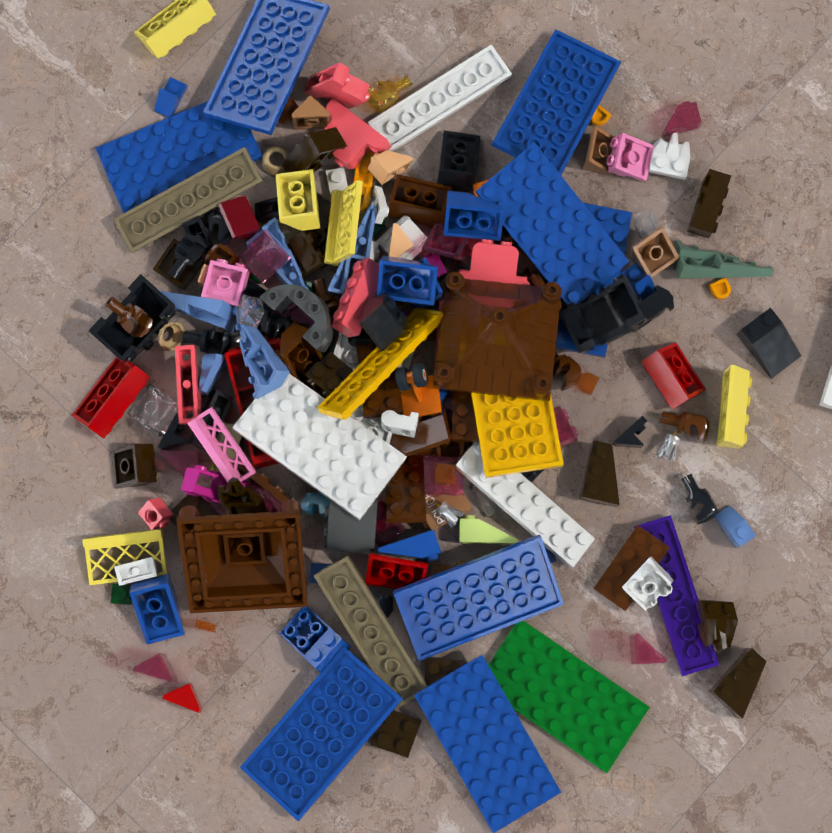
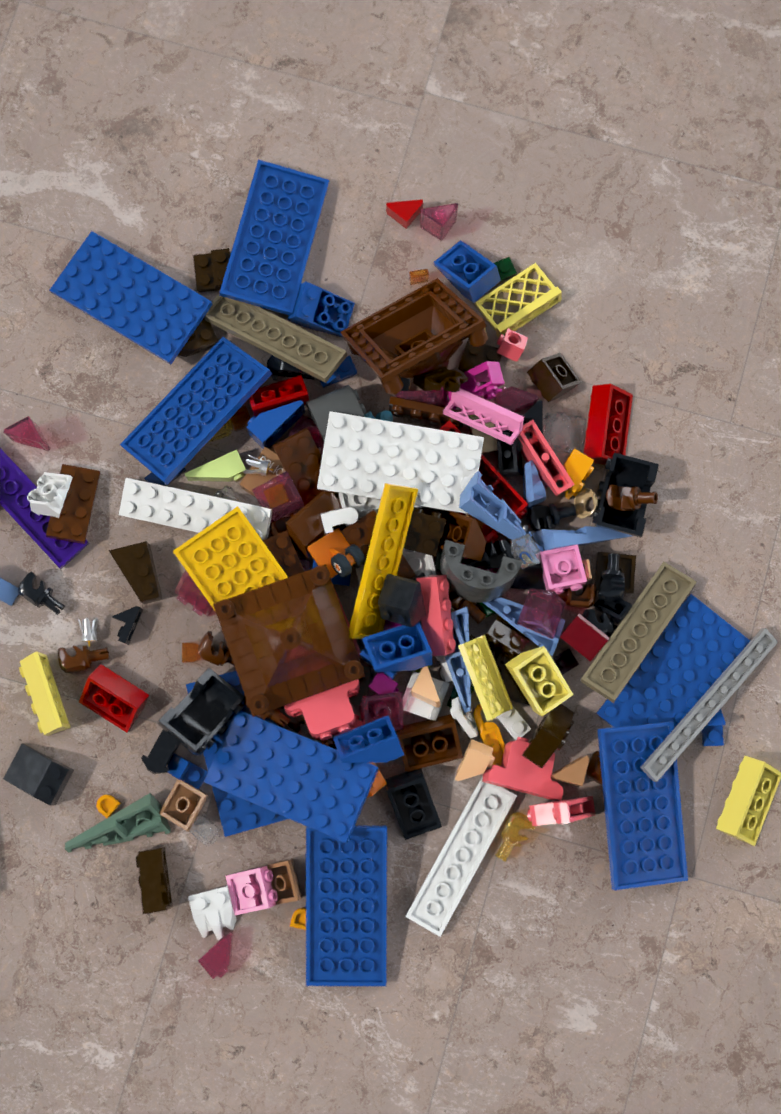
camera: 155 degrees right, 0 degrees up
white plate [114,556,158,586] -> none
tan piece [262,146,289,175] -> none
green plate [488,621,650,773] -> none
none -> light orange slope [561,448,594,500]
none -> light grey plate [640,628,778,782]

